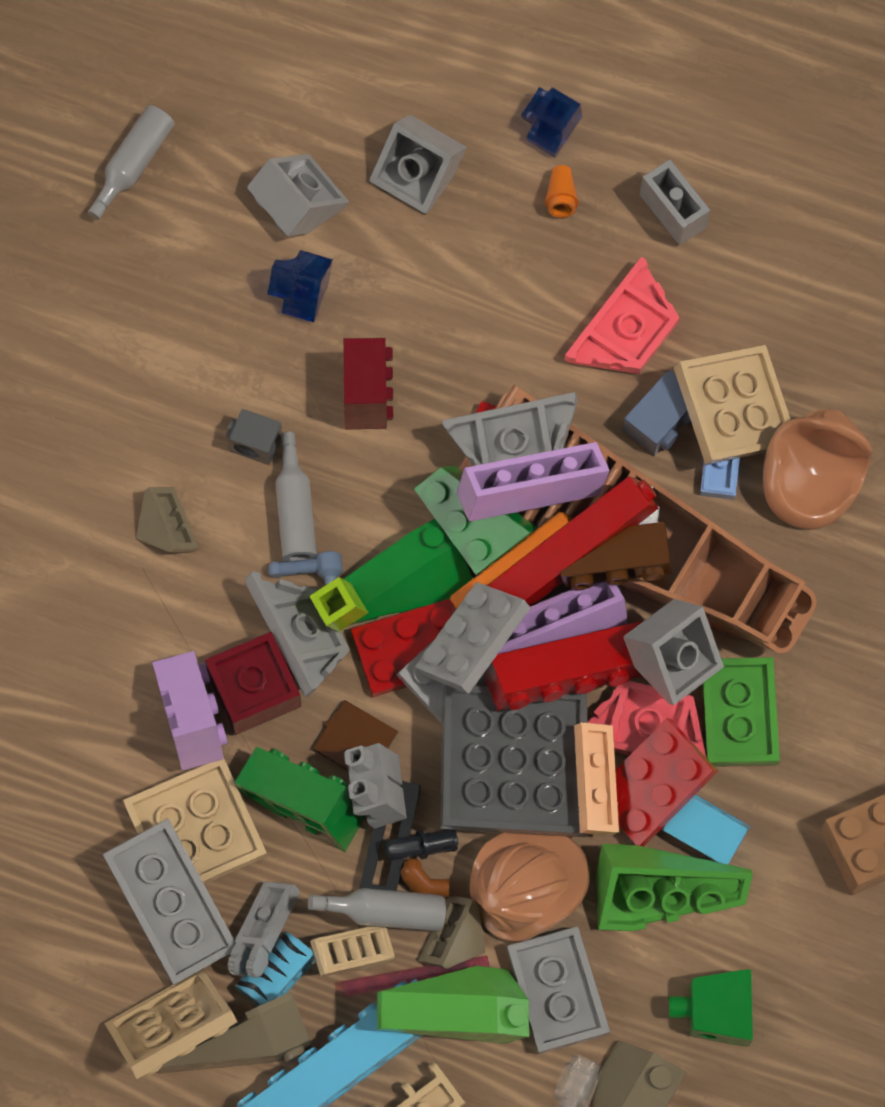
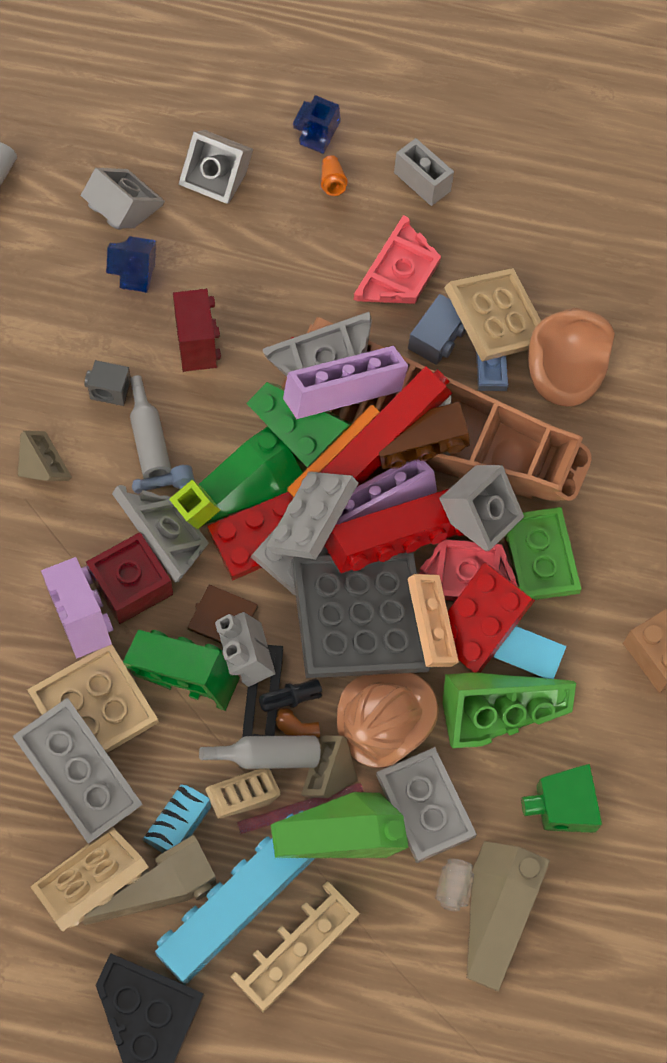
camera: 10 degrees left, 5 degrees down
light grey hinge [227,881,300,978] -> none

